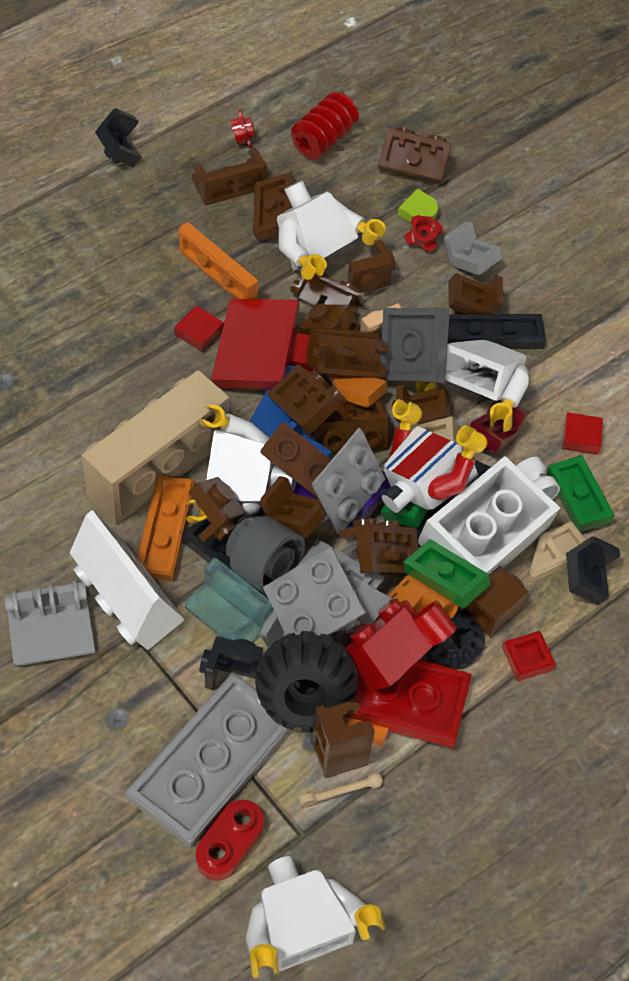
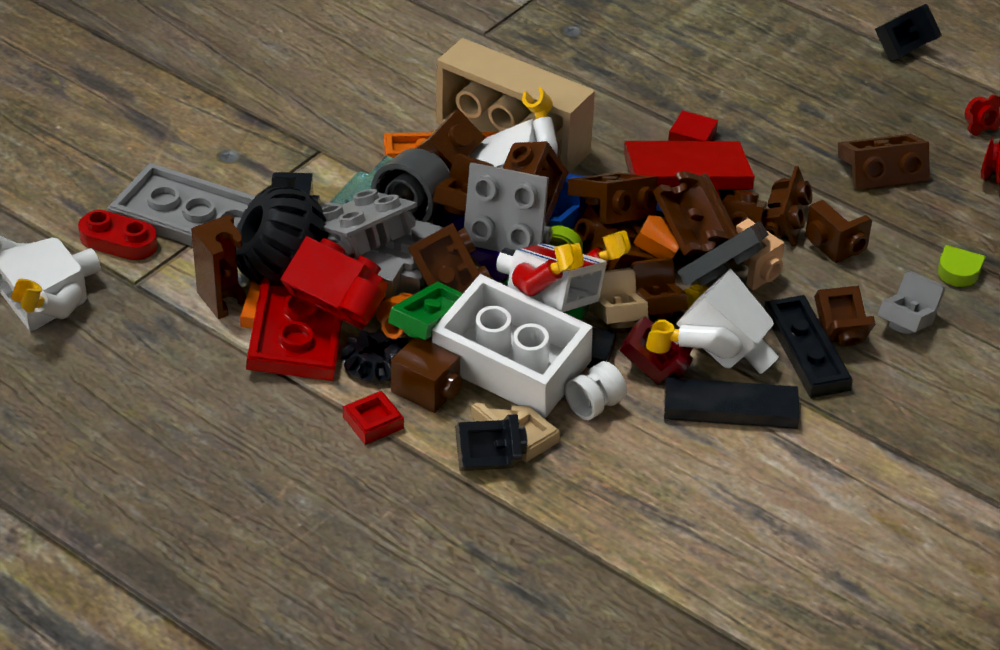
camera: 80 degrees right, 15 degrees down
light grey hinge [4,581,95,666] -> none
white slope [70,510,185,650] -> none
orange tile [179,222,259,299] -> none
reddish brown hinge [192,148,267,206] -> none
white torso [277,180,386,280] -> none
tan hinge [298,772,383,808] -> none
red plate [404,215,443,252] -> none
green plate [546,455,615,532] -> none
red tile [562,412,603,454] -> none
none -> black tile [664,377,800,429]

